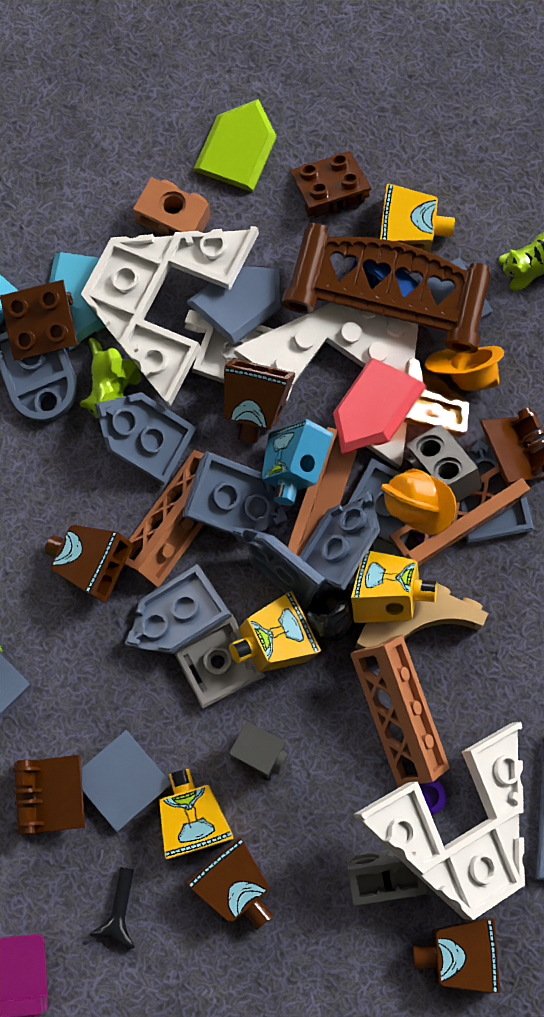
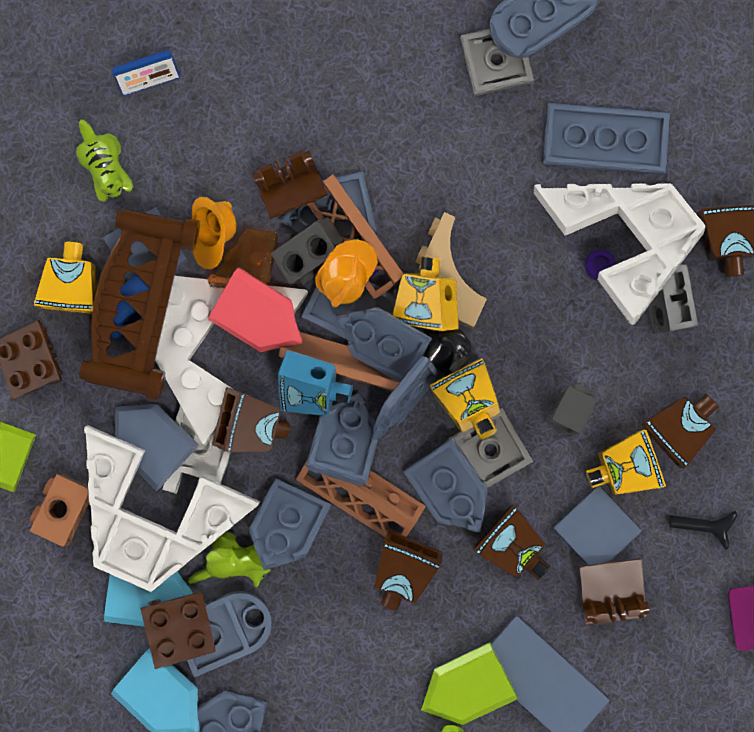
camera: 90 degrees left, 10 degrees up
nougat fence [350,635,450,787] -> none
none -> reddish brown torso [473,505,550,580]

